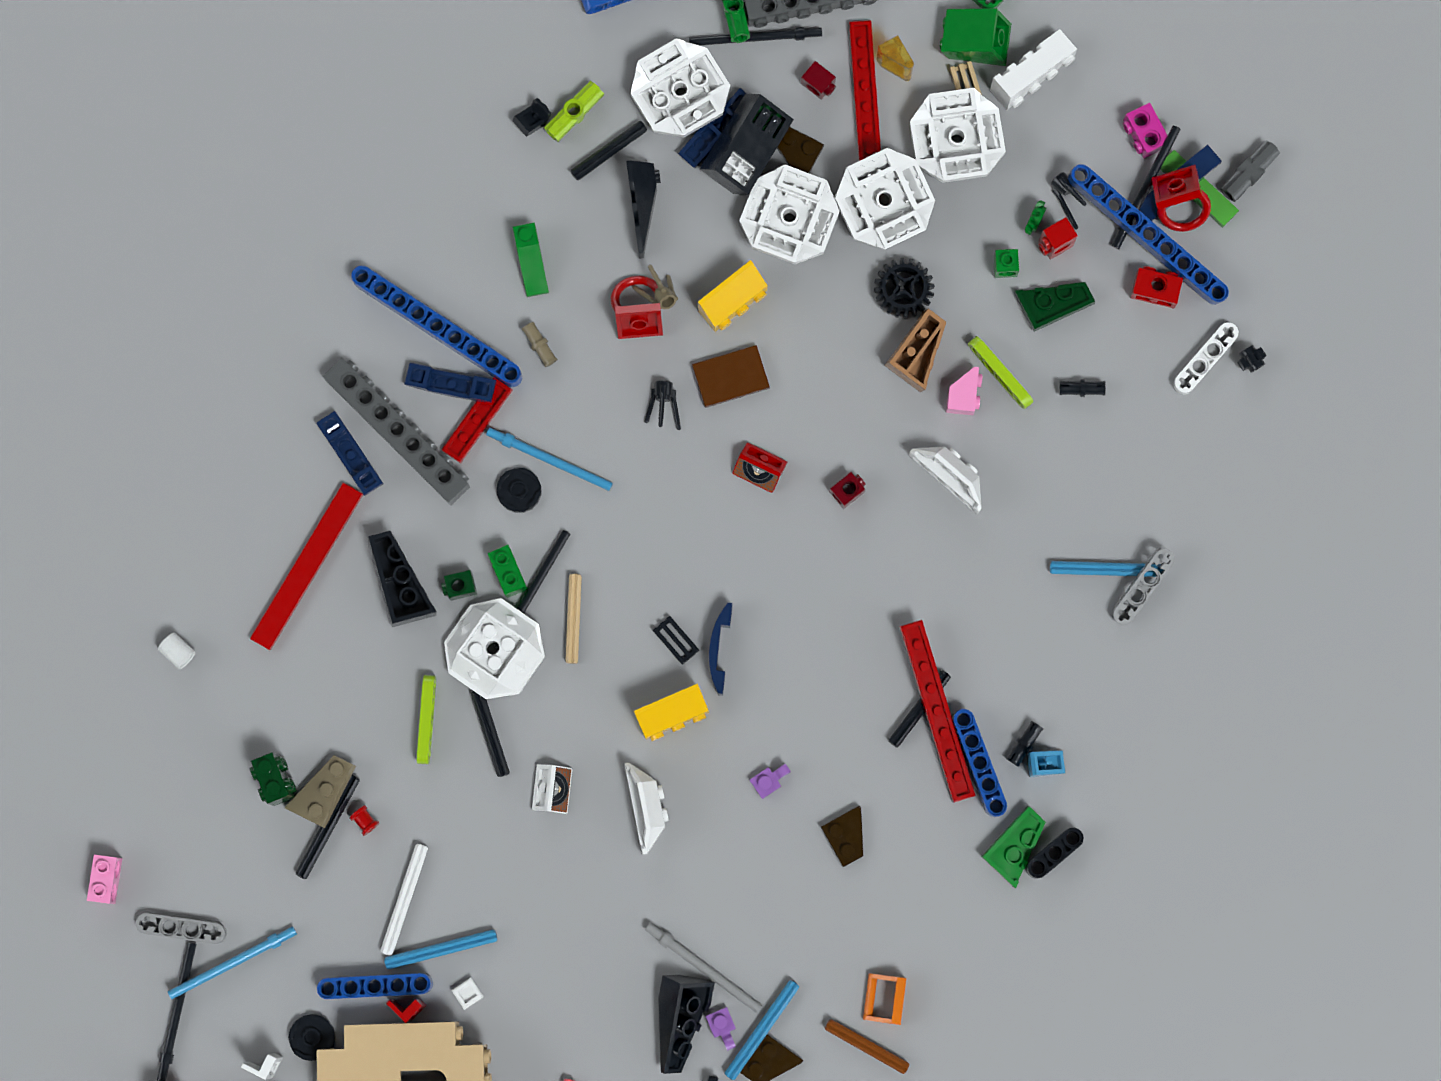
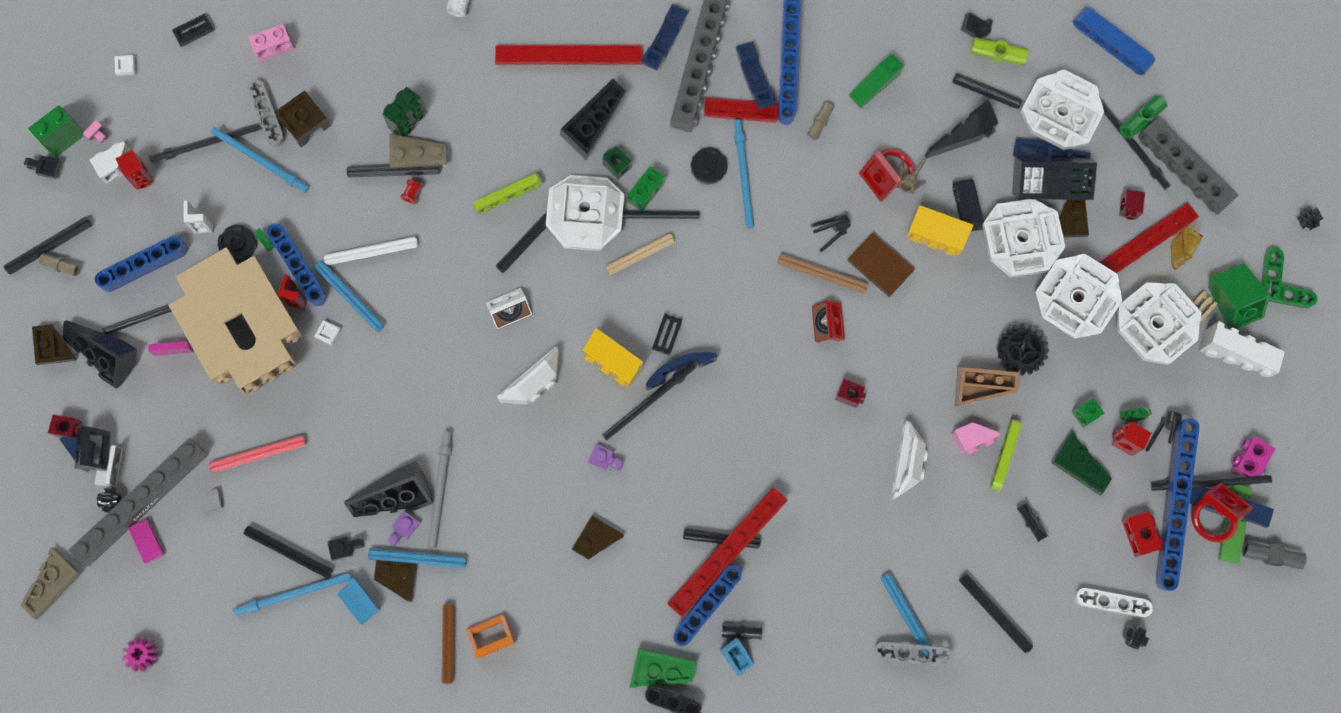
camera: 50 degrees right, 5 degrees down
none -> white tile [114,55,136,76]
none -> black tile [172,13,214,47]
none -> green tile [254,228,274,251]
none -> dark brown panel [274,90,331,147]
none -> black bar [602,363,696,441]
none -> medium nougat axle [778,254,868,293]
none -> black beam [952,178,984,232]
none -> black axle [959,574,1033,653]

